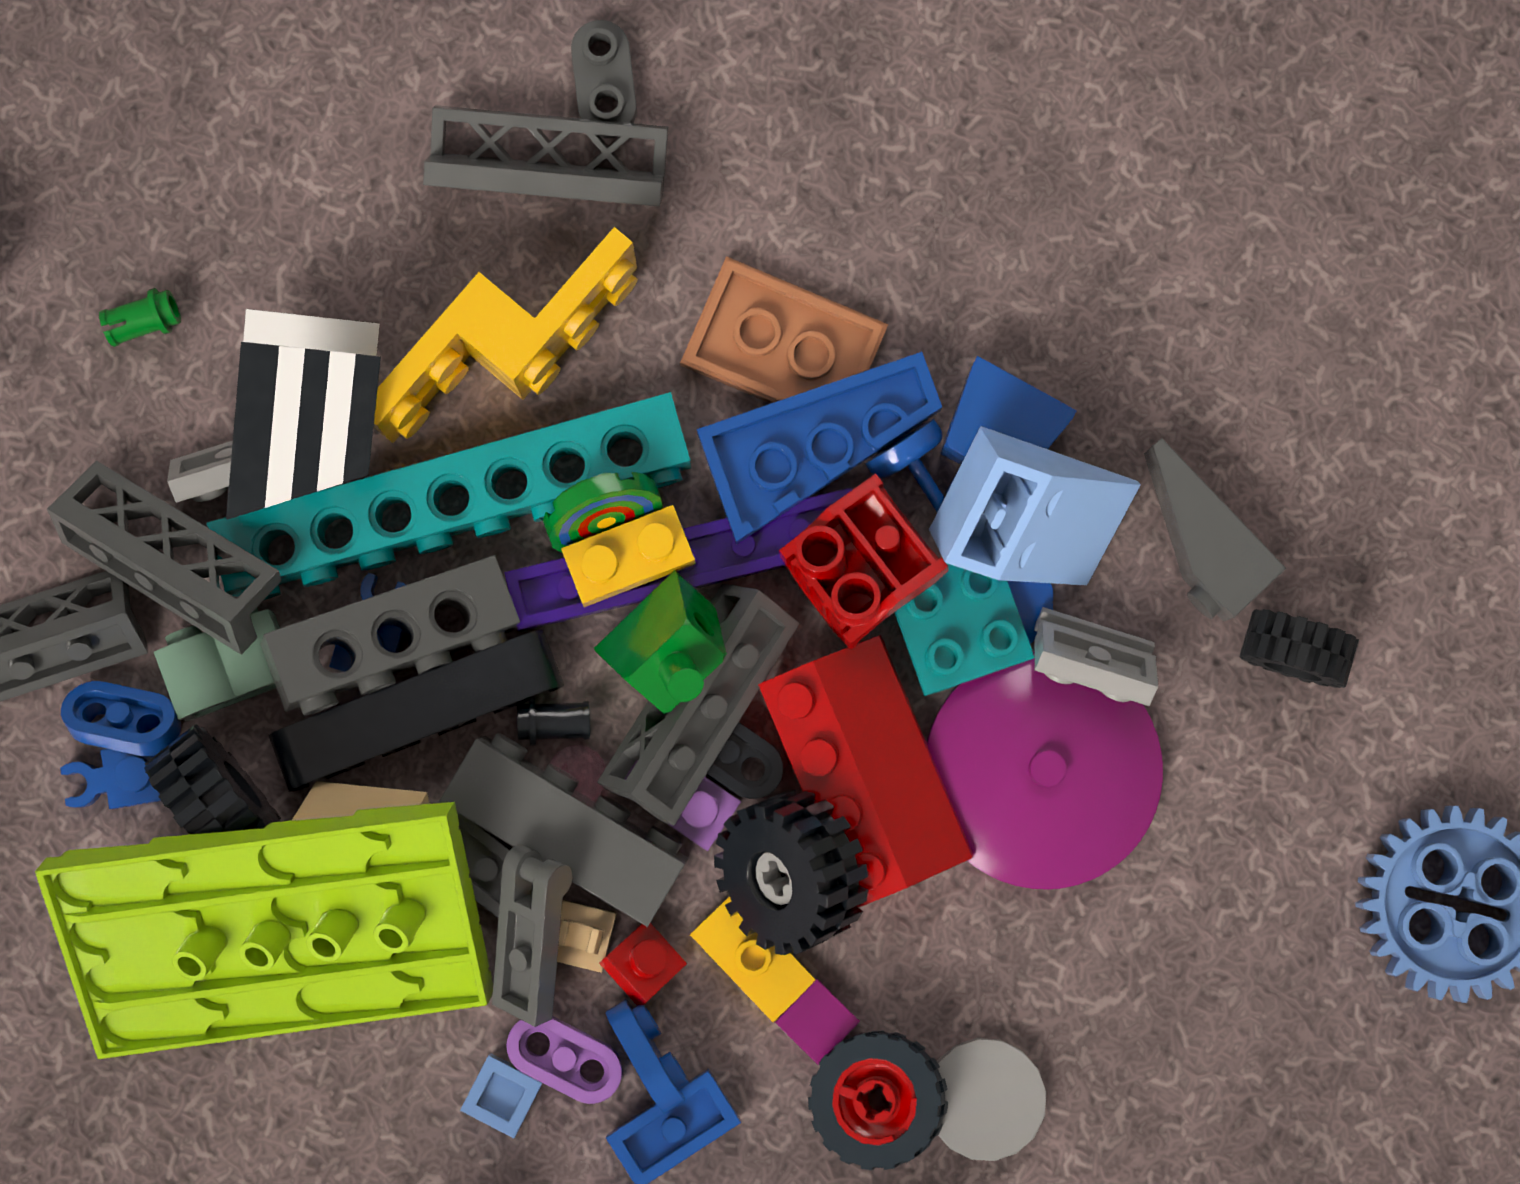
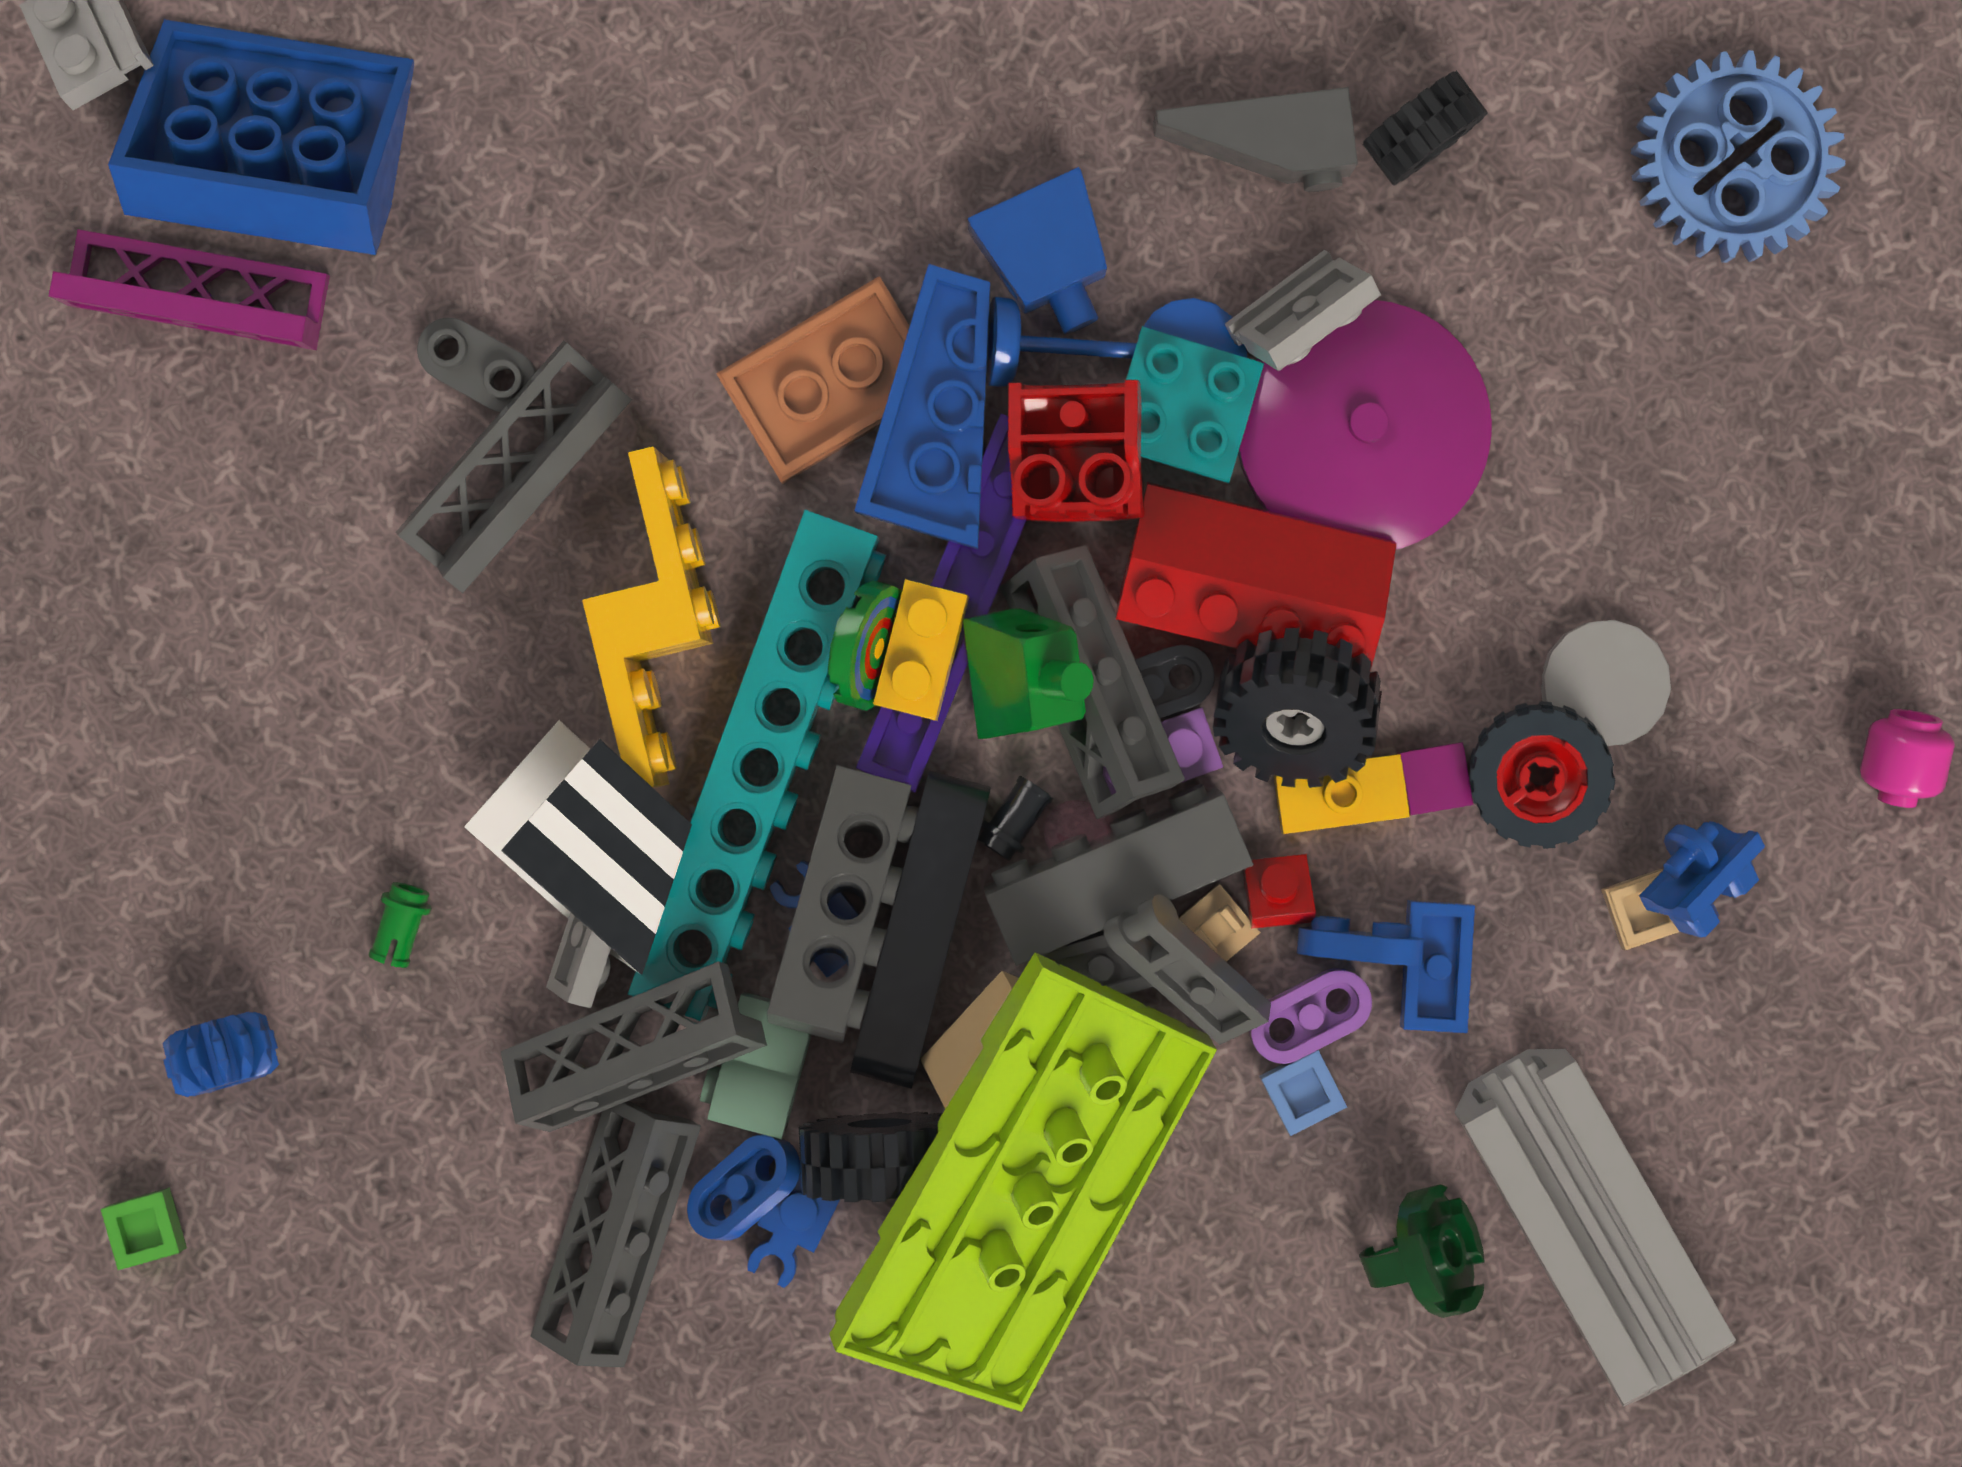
camera: 45 degrees left, 5 degrees up
light blue slope [929,426,1140,585] -> none

